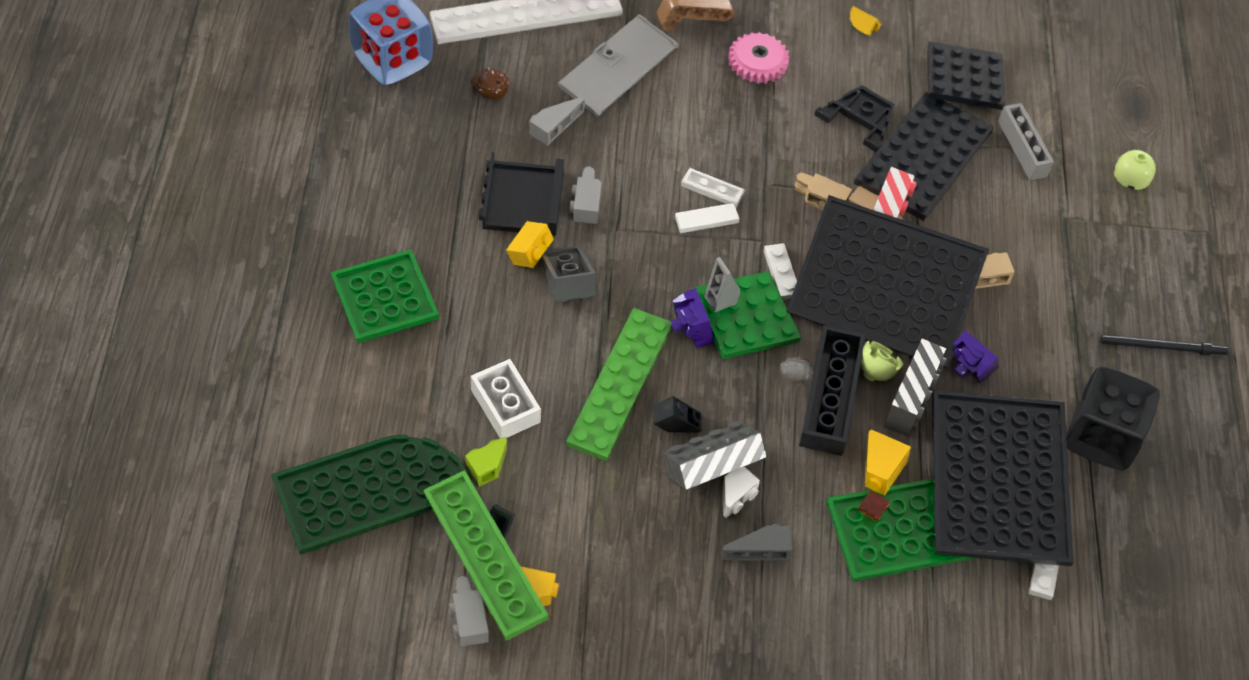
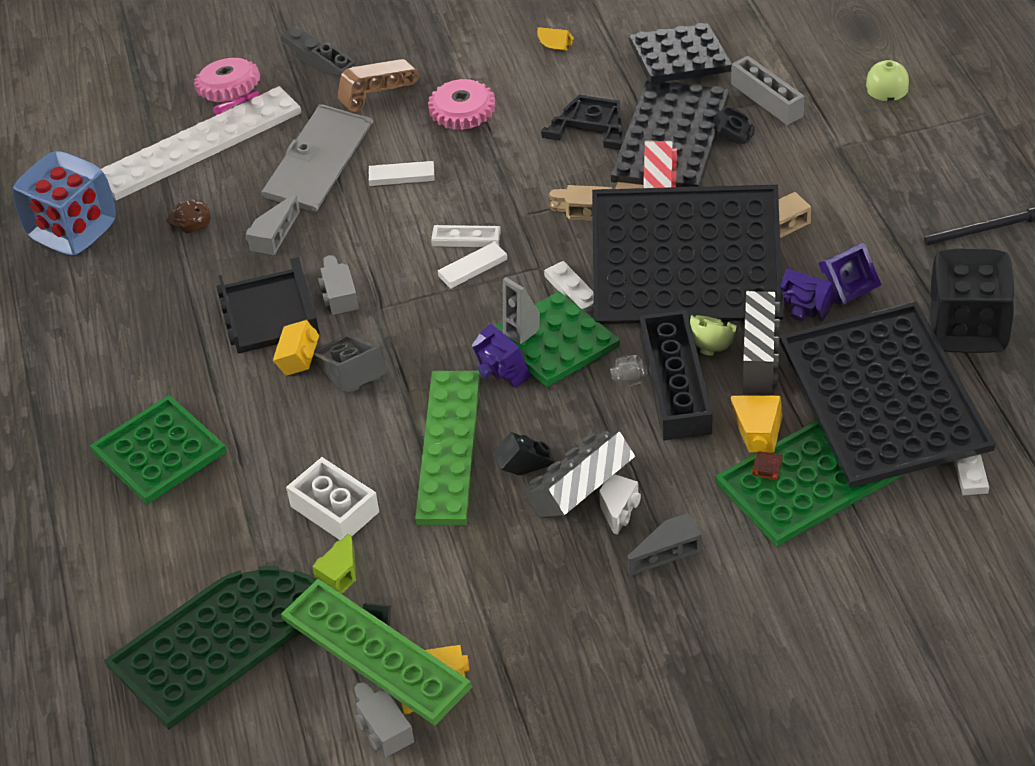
camera: 10 degrees left, 10 degrees down
none -> white tile [369,161,434,186]
none -> black tile [713,107,755,144]
none -> dark purple brick [818,242,882,304]

